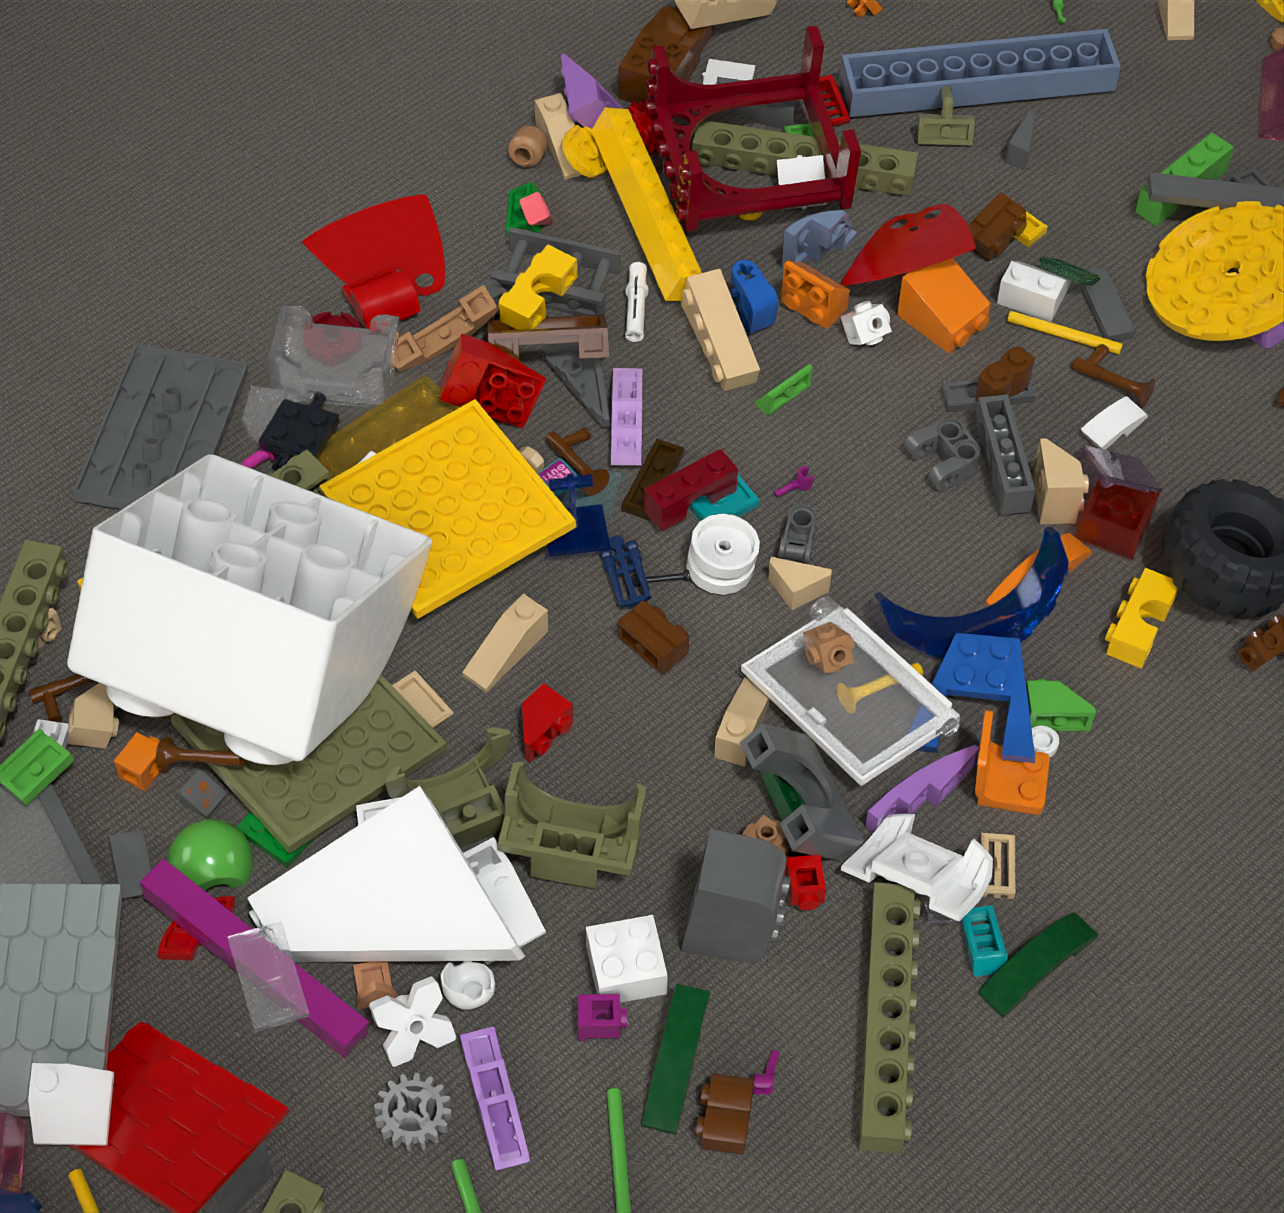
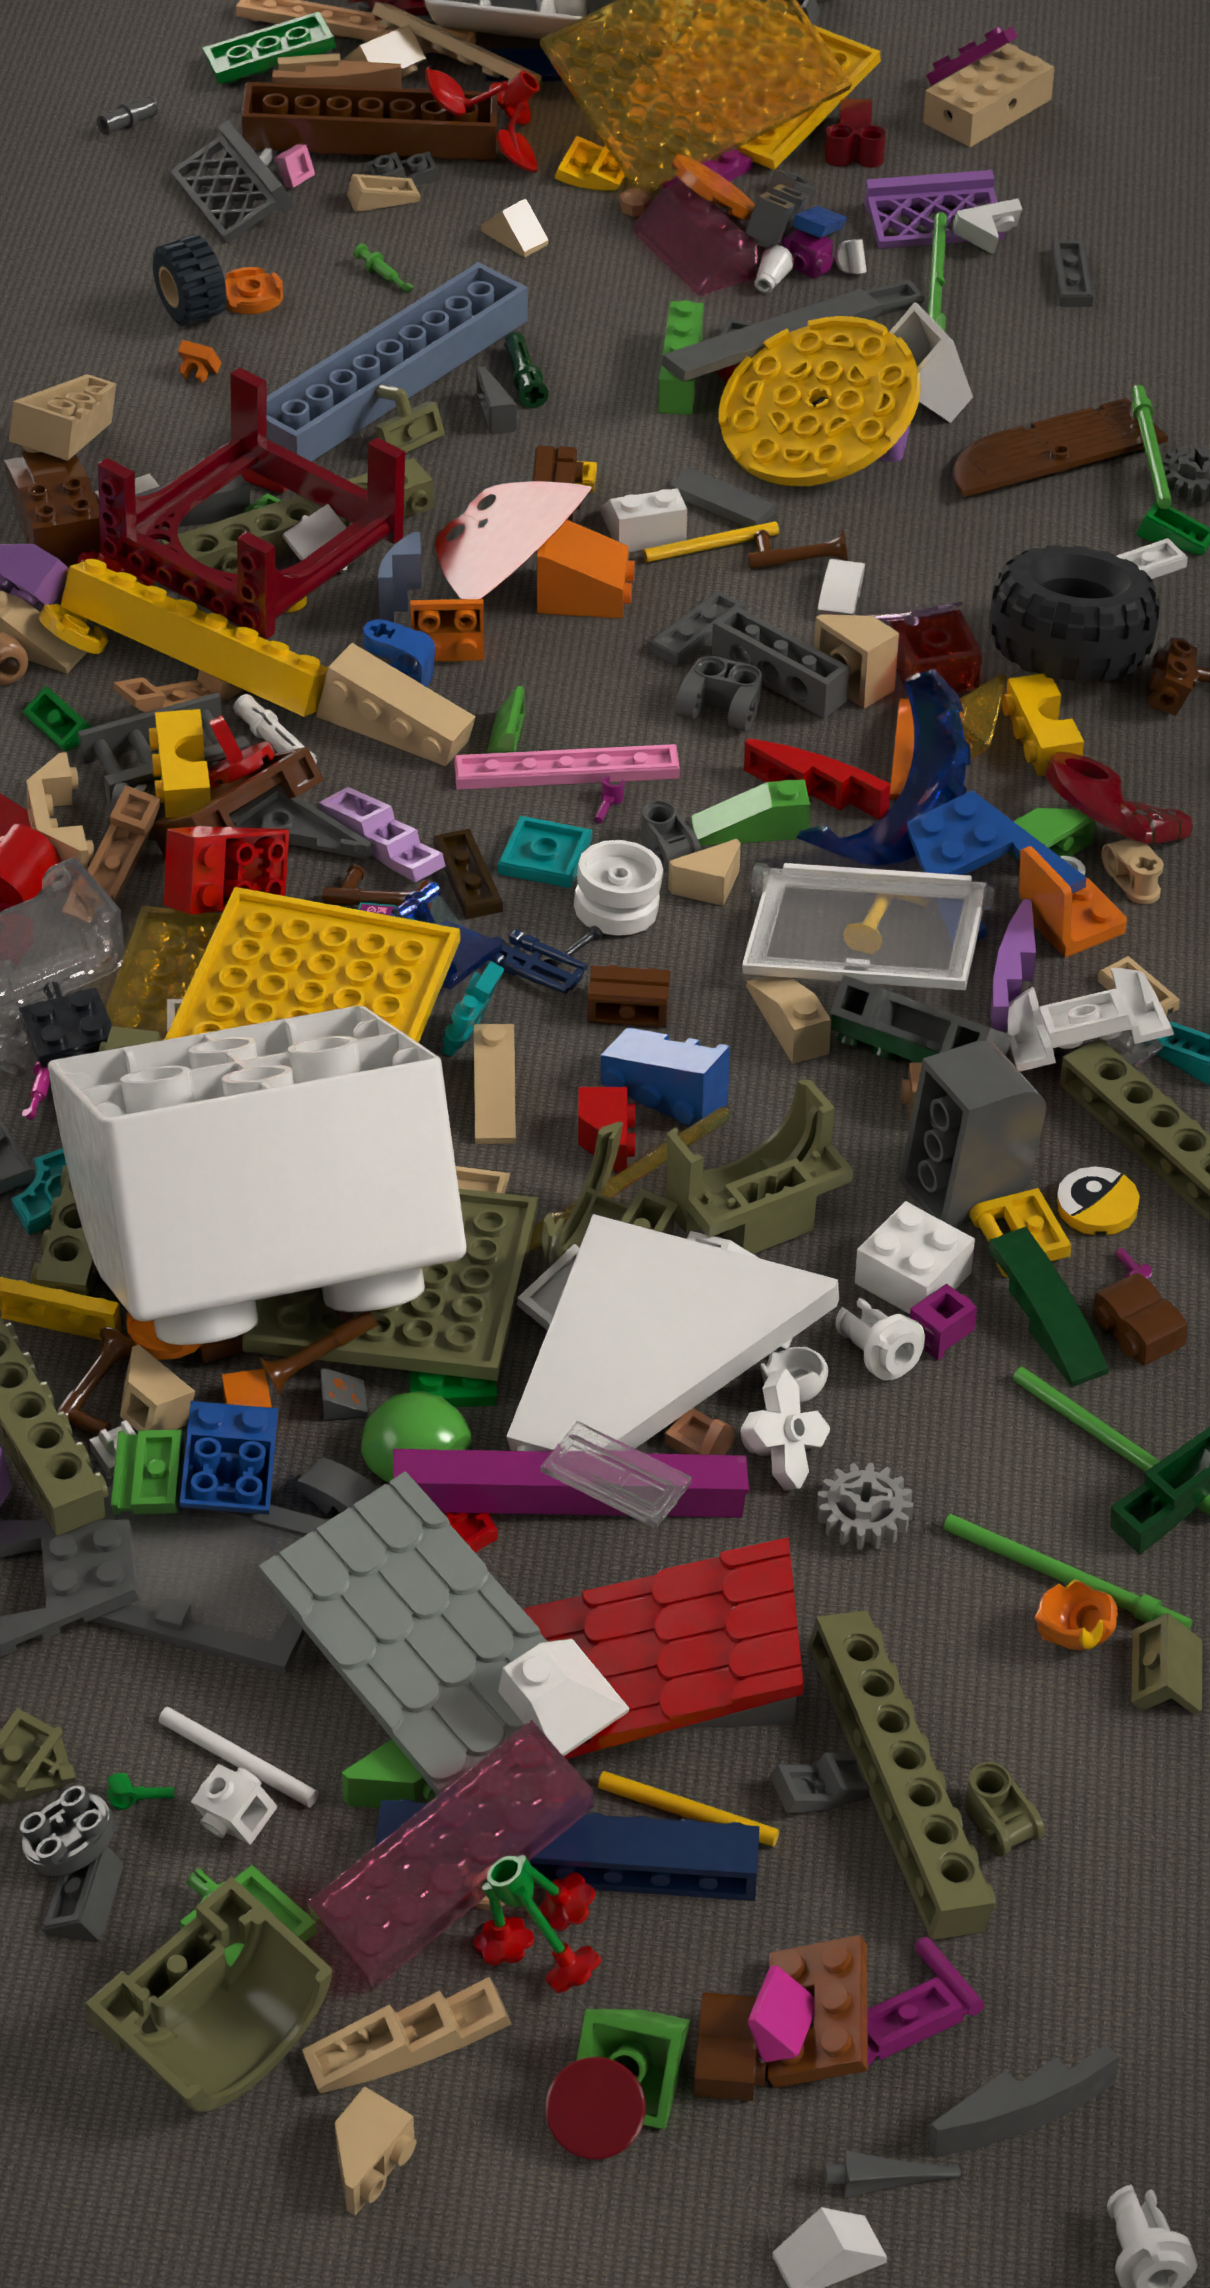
camera: 40 degrees left, 10 degrees down
medium lavender slope [460,1026,530,1171] -> none
coral slope [520,192,553,226] -> none
dark red arch [644,448,738,531] -> none
medium nougat brick [803,622,854,673] -> none
white brick [840,301,892,345] -> none
reddish brown brick [975,346,1035,402] -> none
clear green tile [1039,257,1101,286] -> none
none -> tan slope [26,752,95,880]
none -> medium nougat slope [113,670,243,713]
none -> blue slope [179,1401,278,1515]
none -> red tile [208,715,275,789]
none -> teal plate [441,961,504,1056]
none -> bright pink tile [454,744,680,790]
none -> dark green pin [504,332,549,409]
none -> clear yellow piece [528,1107,731,1251]
none -> blue wedge [601,1027,730,1132]
none -> bright green slope [691,780,810,846]
none -> red slope [744,738,891,820]
none -> white piece [835,1298,925,1380]
none -> clear yellow slope [933,673,1007,765]
none -> yellow plate [969,1188,1071,1277]
none -> dark red animal [1045,752,1193,844]
none -> tile [1057,1166,1140,1235]
none -> tan piece [1101,838,1164,904]

